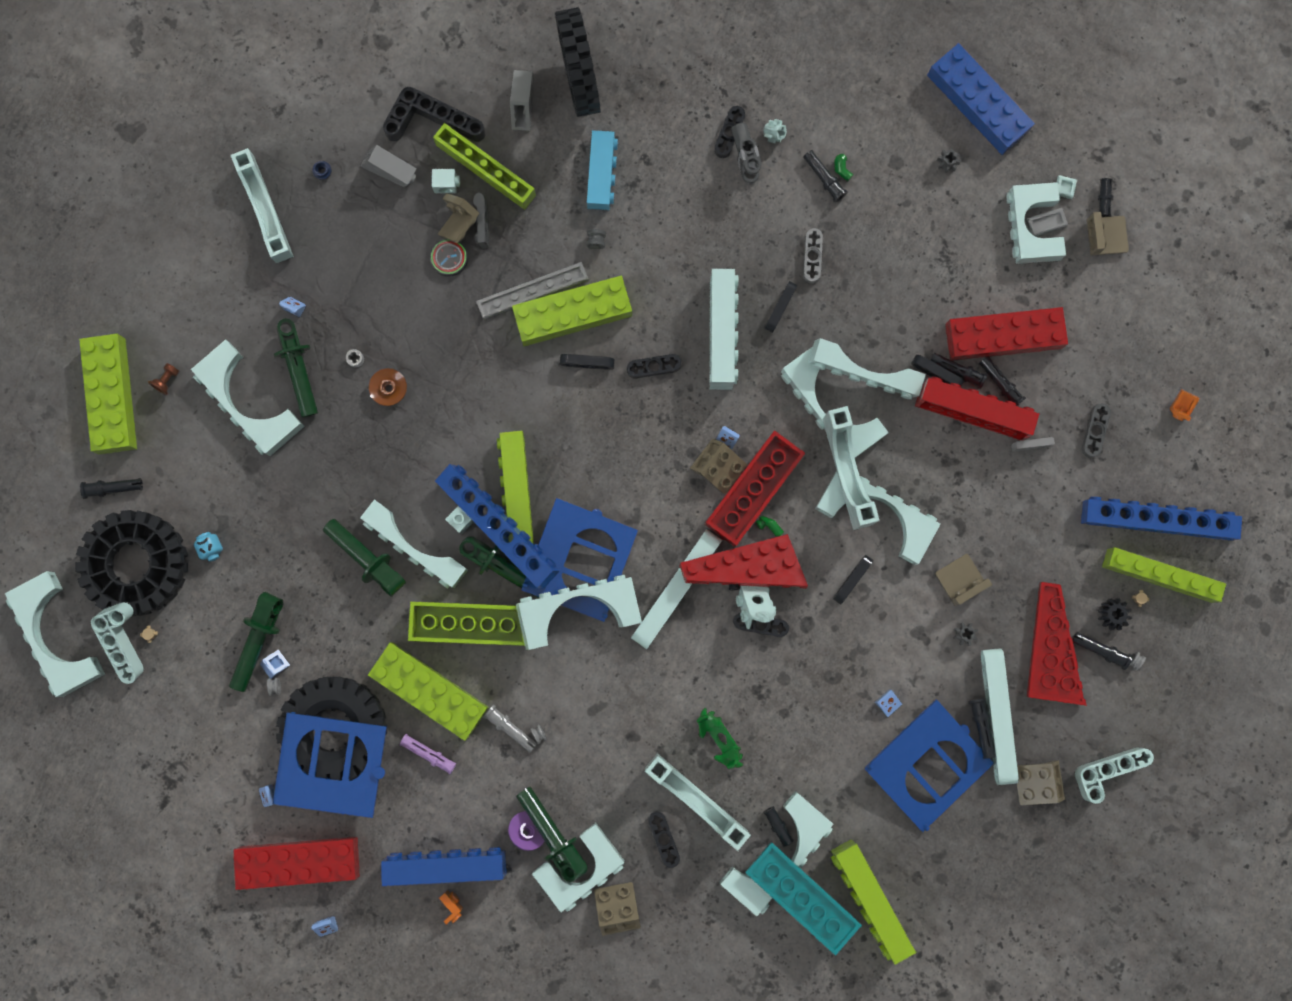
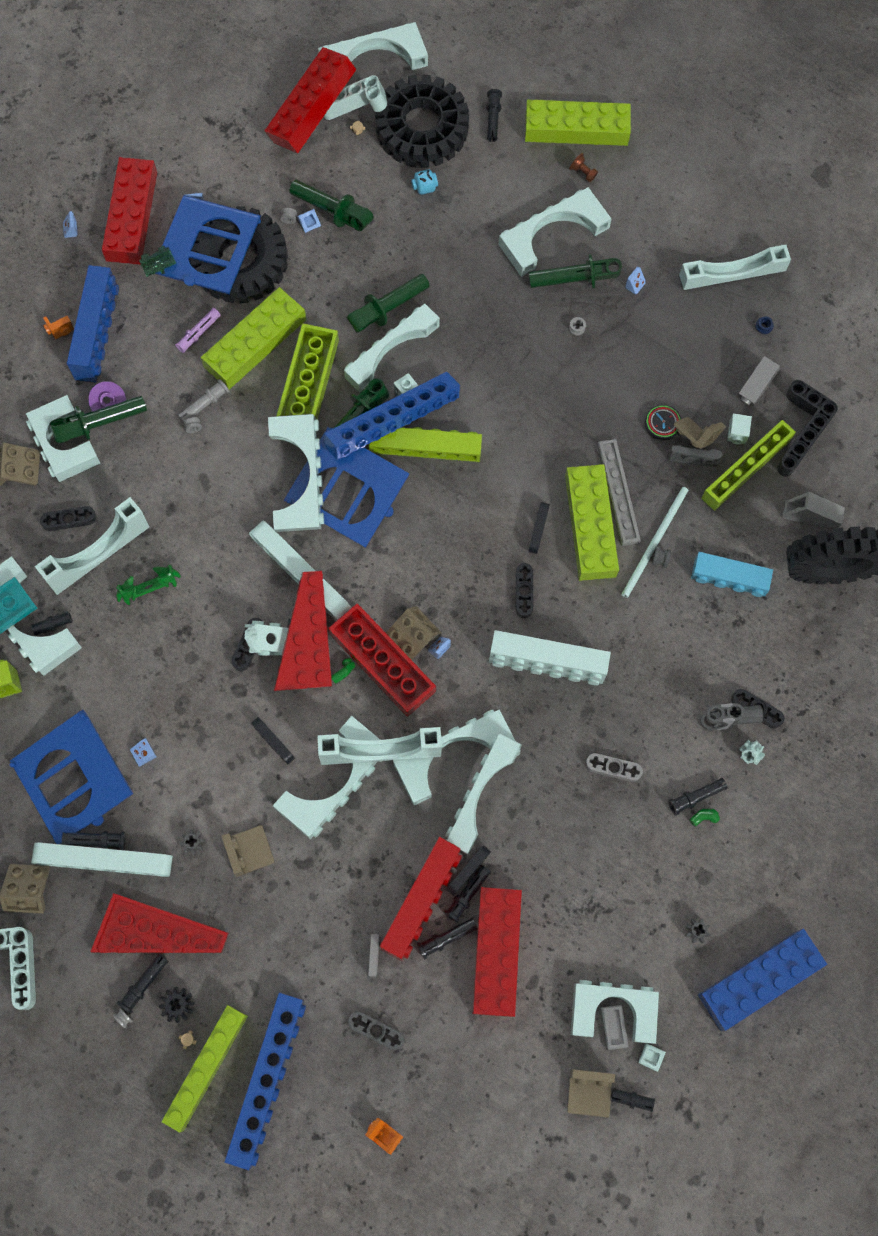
camera: 100 degrees right, 10 degrees down
dark orange dish [369,368,407,406] -> none
black beam [765,281,798,333] -> none
none -> clear green hips [139,246,176,277]
none -> red brick [264,47,356,154]
none -> light aqua piece [621,487,689,598]

